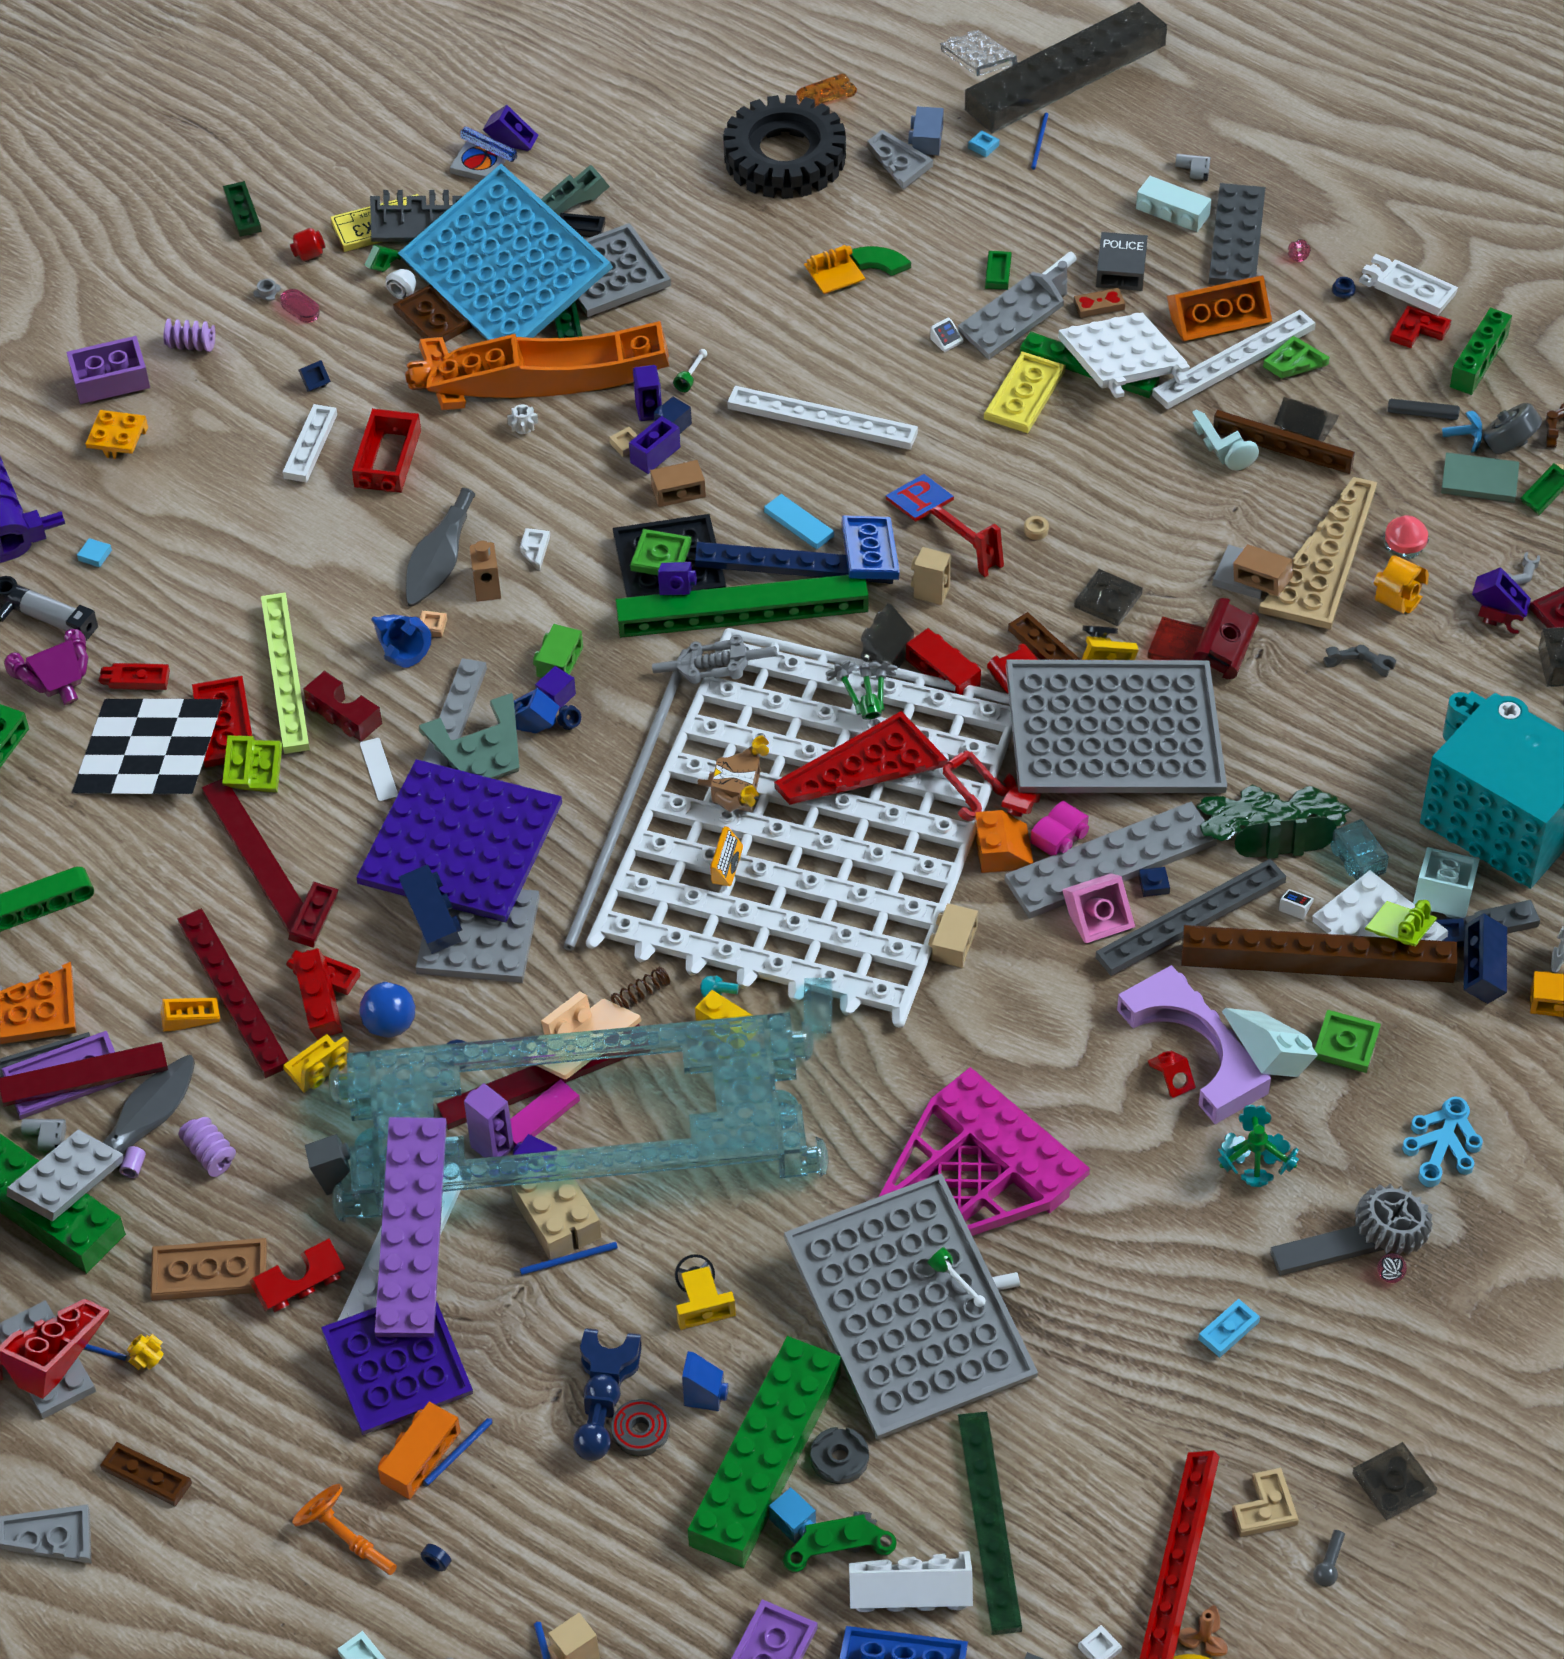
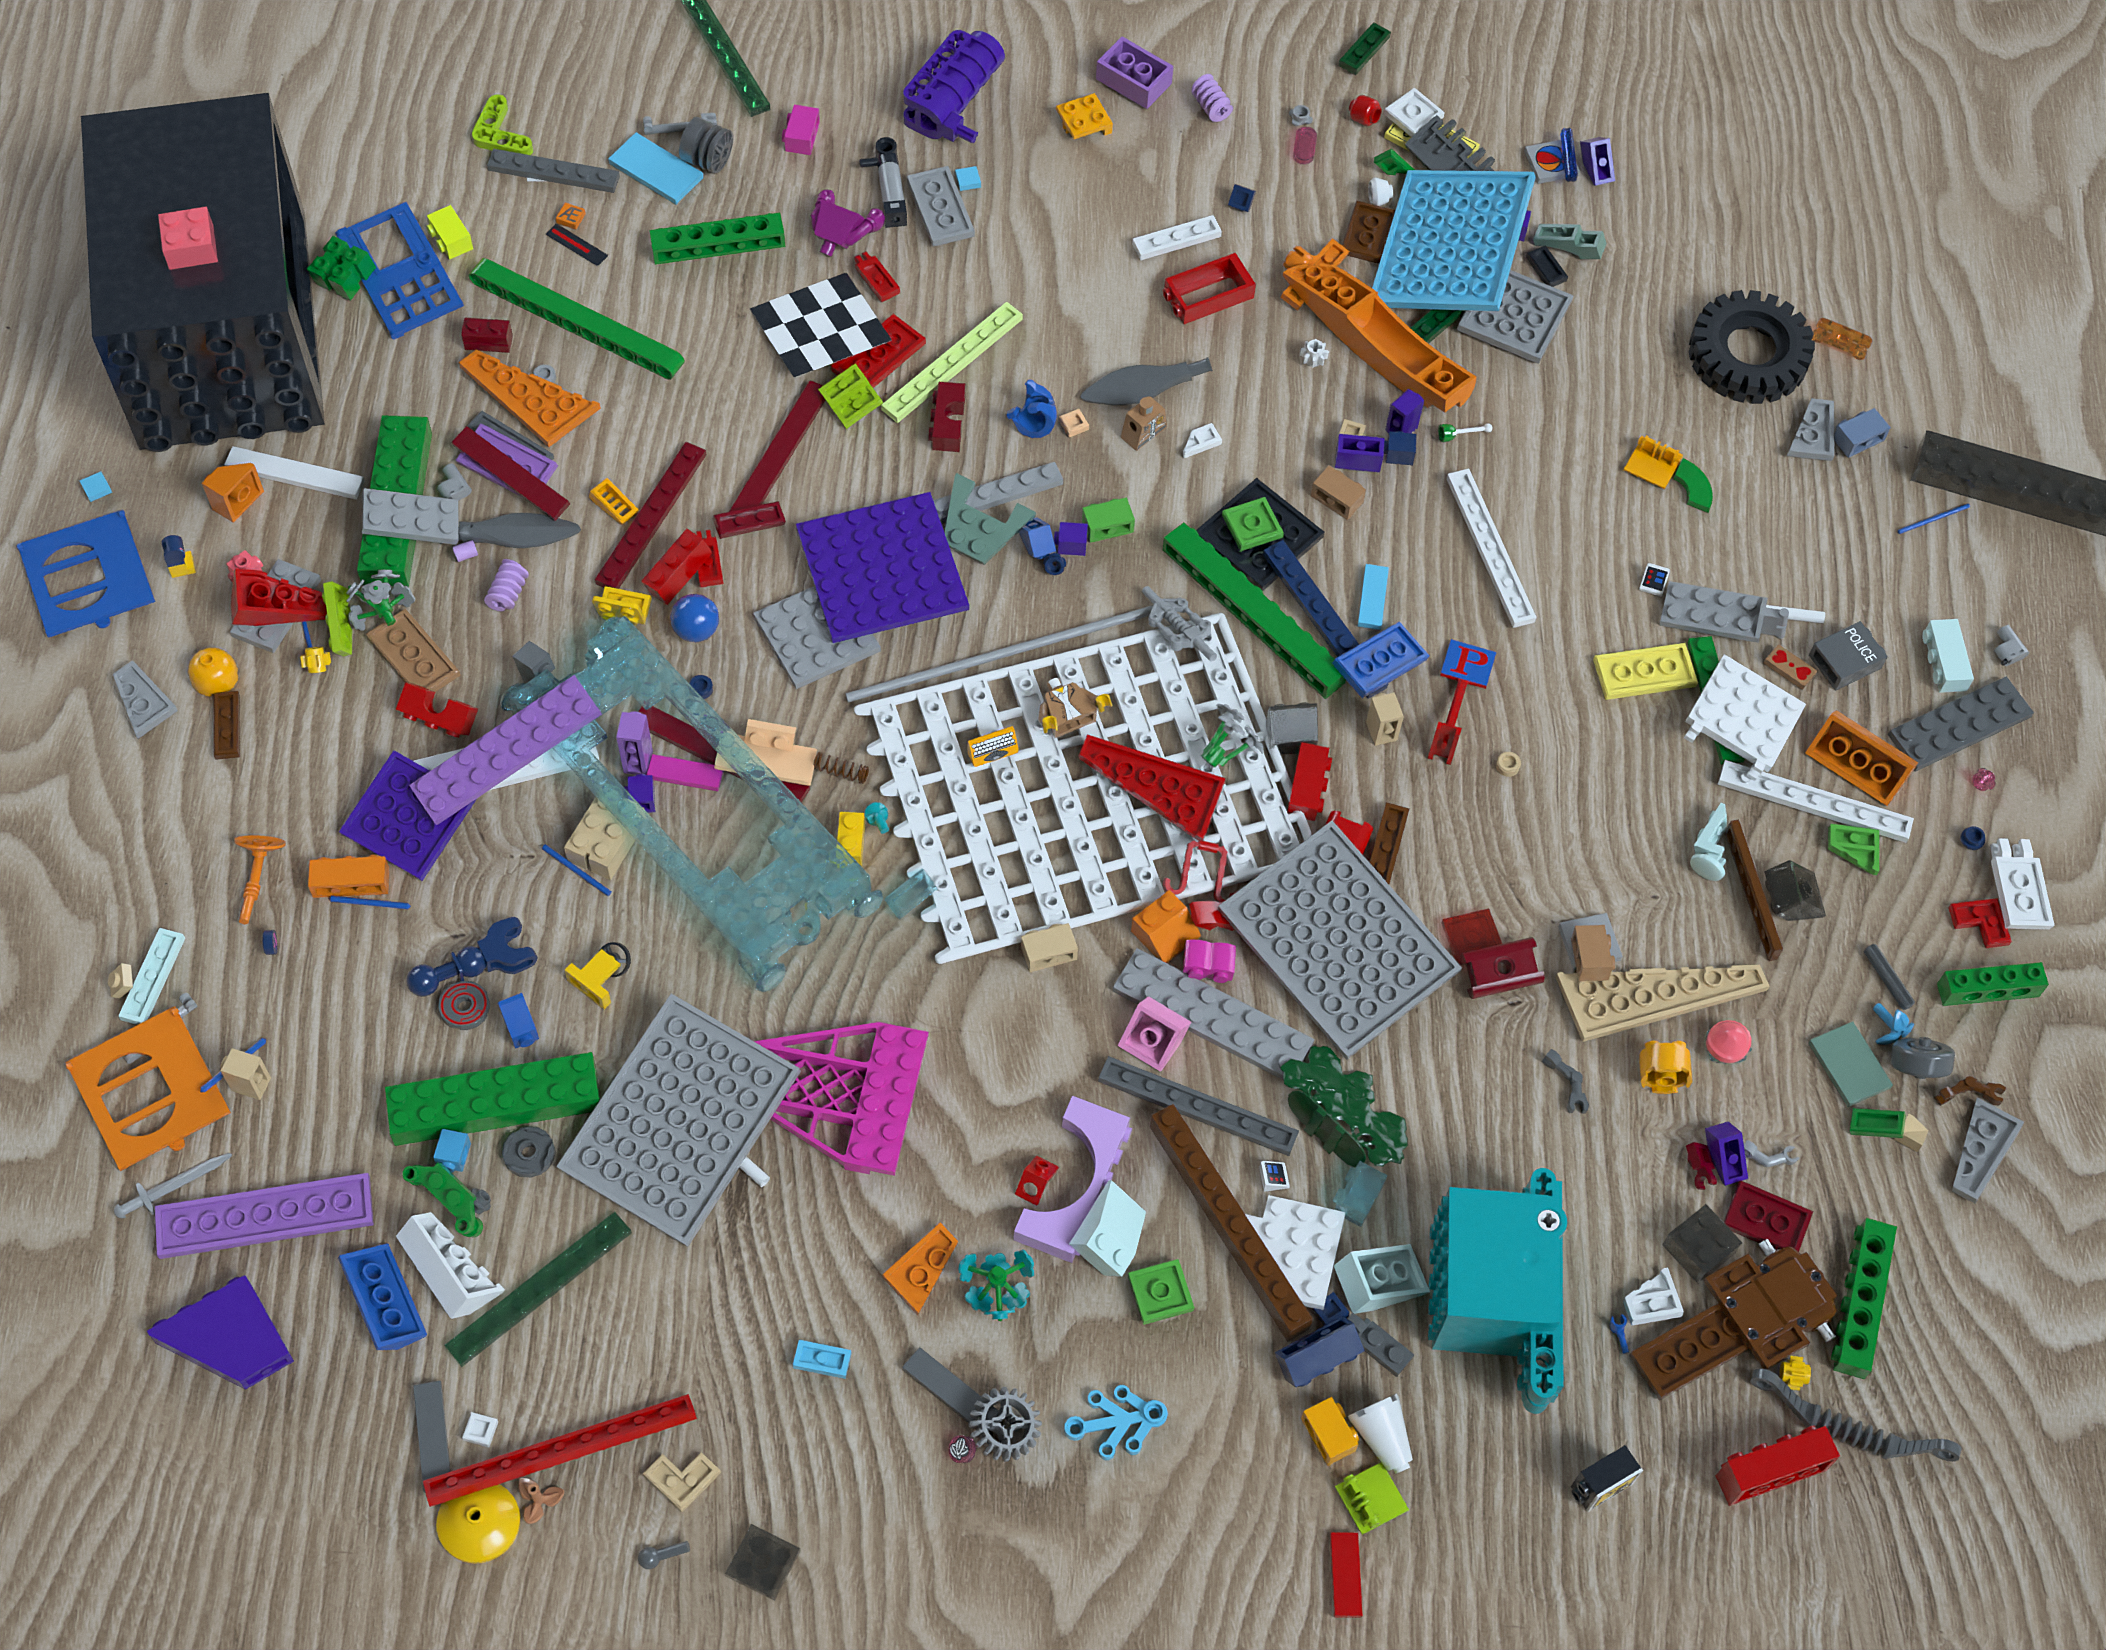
camera: 50 degrees right, 10 degrees up
white sticker [360,738,398,801] -> none
dark blue brick [398,864,462,954] -> none
dark purple brick [658,562,697,595] -> none
hinge [927,1247,986,1307] -> none
clear plate [940,30,1018,76] -> none
medium azure tile [968,130,1000,157] -> none
green tile [985,251,1012,290] -> none
clear smoke plate [1074,569,1143,626] -> none
yellow piece [1082,625,1139,660] -> none
dark blue plate [1138,867,1170,897] -> none
lime hinge [1365,900,1437,947] -> none
none -> light orange cylinder [188,648,238,696]
none -> lime wing [322,581,353,657]
none -> light grey plant [346,568,415,631]
none -> orange wing [882,1222,958,1315]
none -> light grey plate [907,166,975,247]
none -> white plate [1384,88,1445,137]

